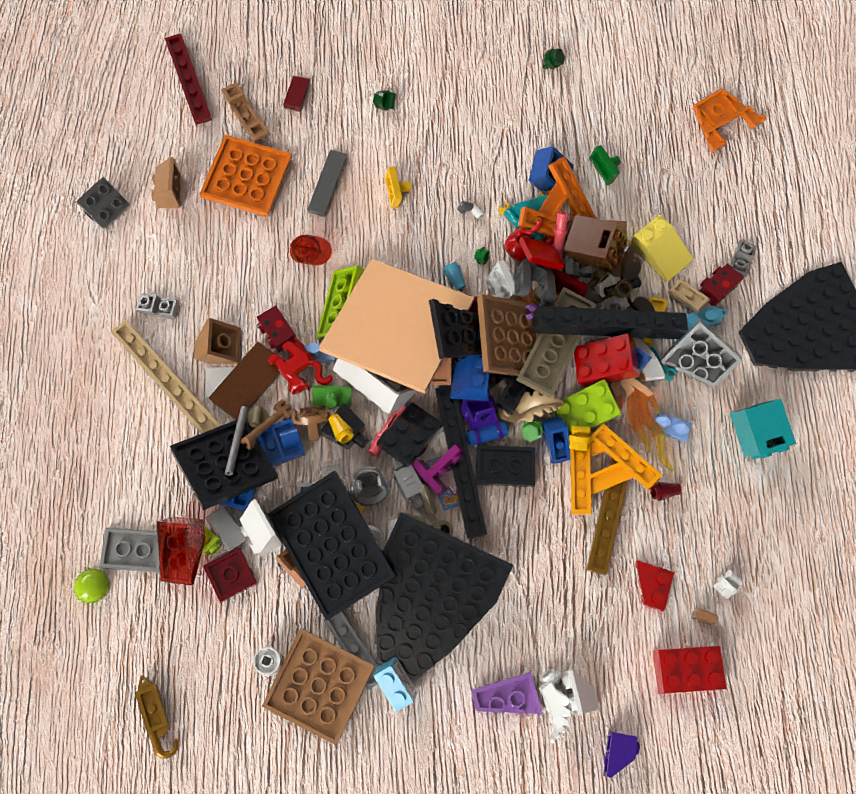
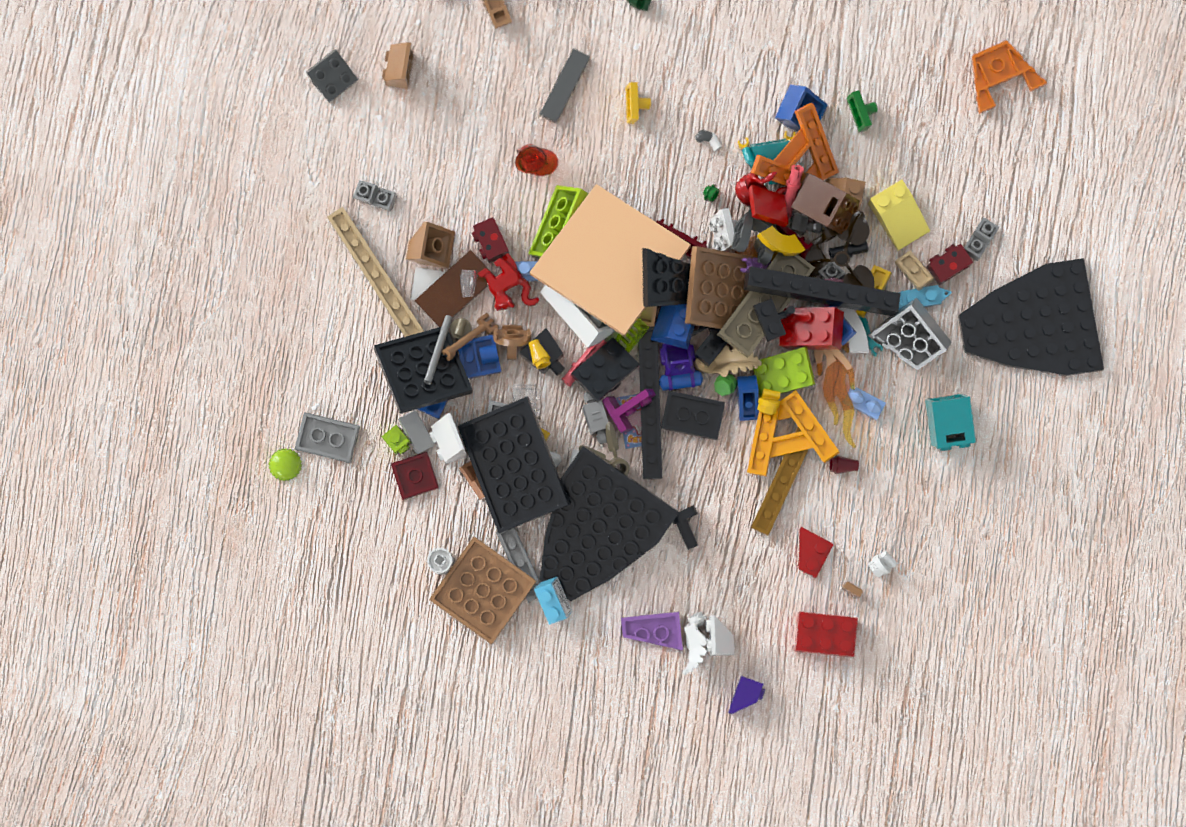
camera: 15 degrees right, 10 degrees up
pearl gold plate [135,675,179,759] -> none
clear red slope [157,517,205,585] -> none
orange plate [199,135,292,217] -> none
bright green tile [313,385,352,409] -> none
light grey helmet [348,466,392,506] -> none
medium azure cone [443,262,466,291] -> none
none -> clear cone [459,270,478,297]
none -> clear neon green slope [615,318,649,353]
none -> black piece [672,505,698,550]
none -> black plate [753,299,795,342]
none -> yellow tile [757,226,805,256]

